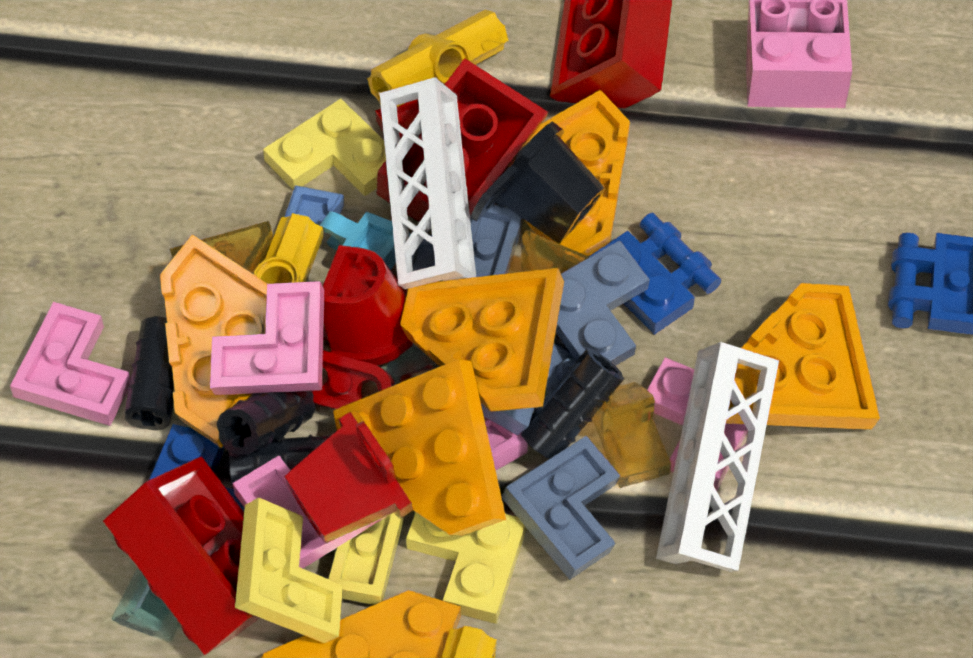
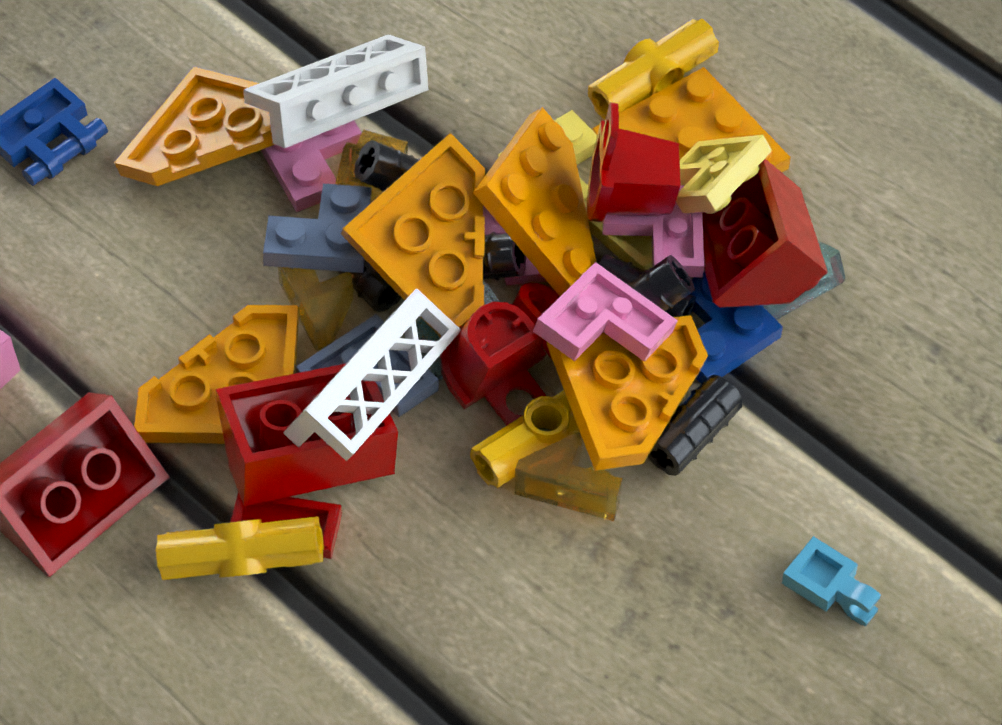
camera: 145 degrees left, 0 degrees up
bright pink plate [10,302,131,426] -> none
light yellow plate [263,99,386,196] -> none
medium blue tile [285,185,345,225] -> none
medium azure plate [320,211,411,270] -> none
black container [470,121,606,245] -> none
sand blue plate [501,436,620,580] -> none
blue plate [589,213,721,335] -> none

